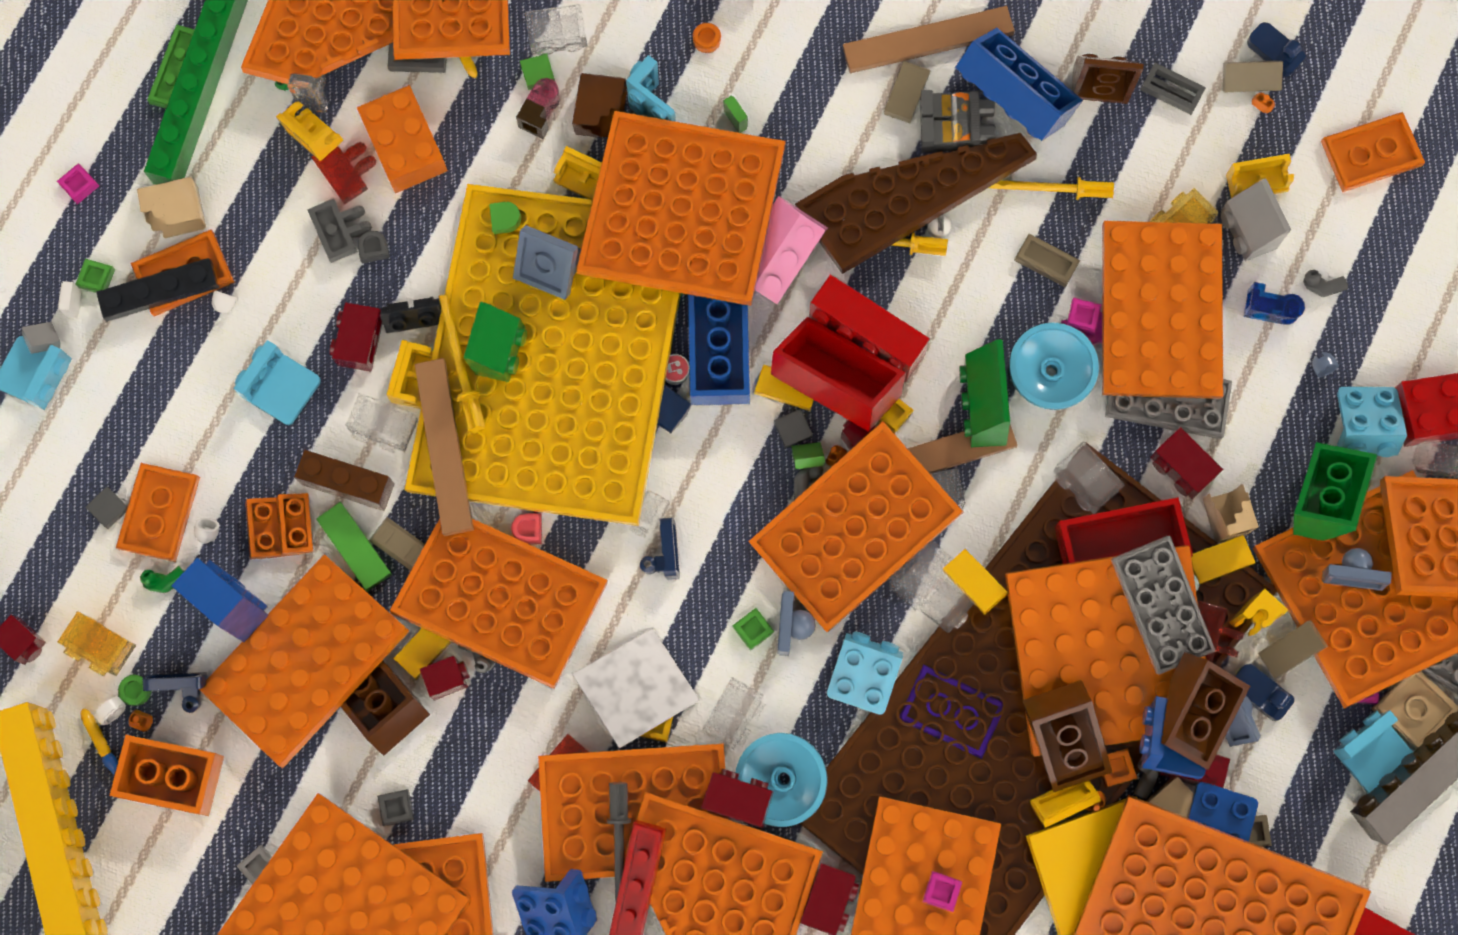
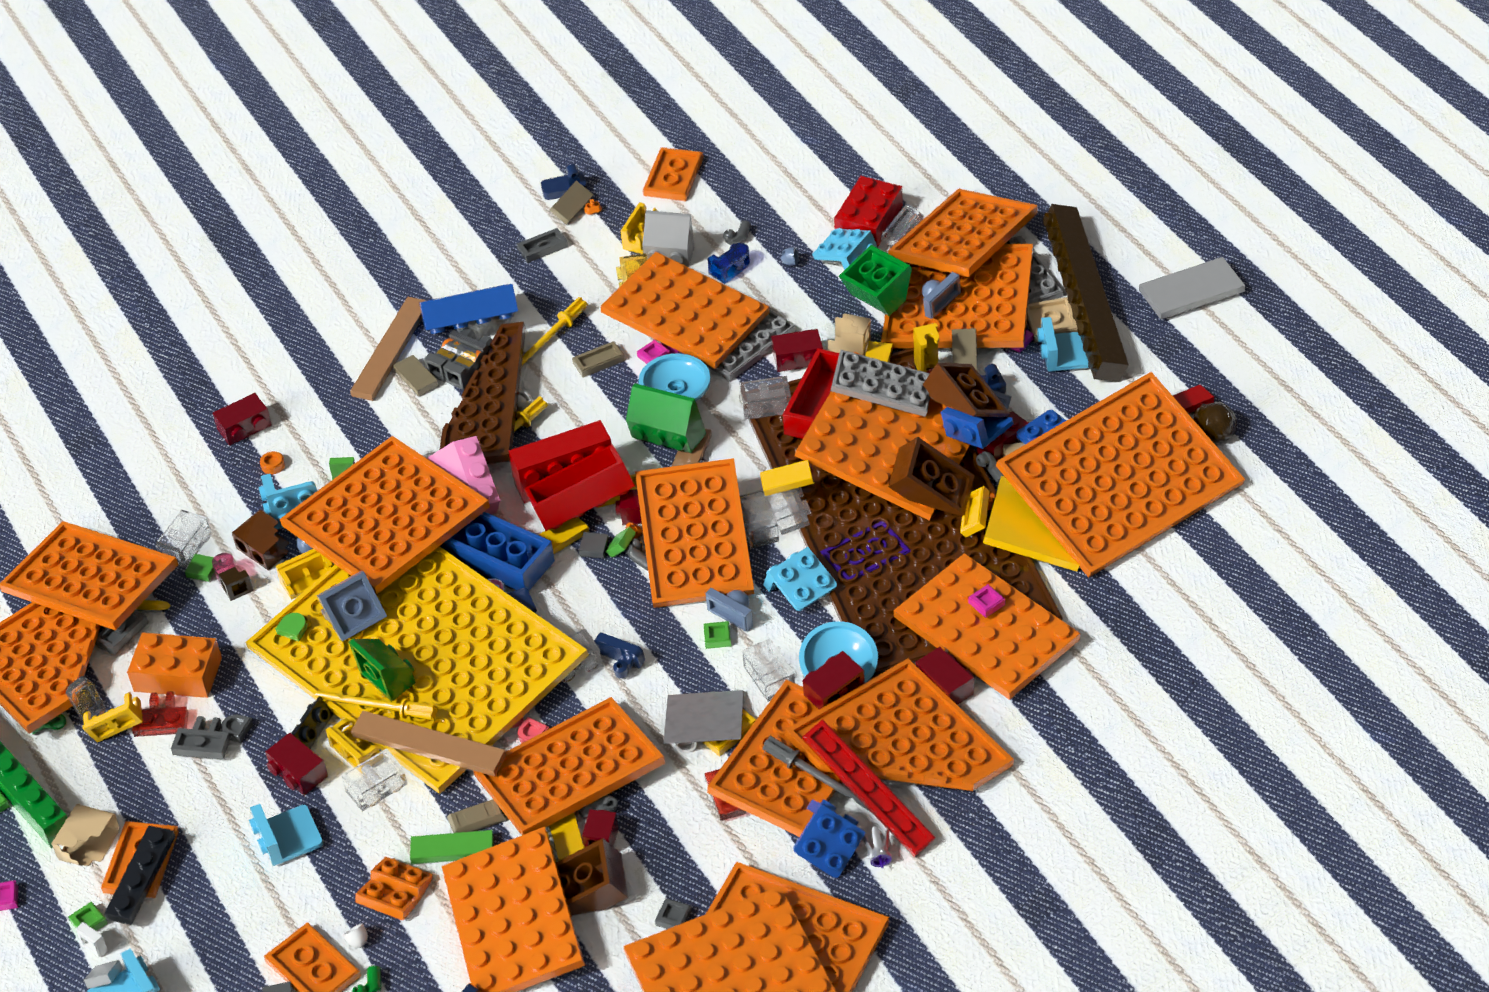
camera: 55 degrees left, 30 degrees down
blue brick [172,558,268,642] -> none
white hinge [211,290,237,313] -> none
reddish brown brick [294,449,395,511] -> none
reddish brown slope [1071,54,1144,104] -> none
orange tile [1103,748,1137,788] -> none

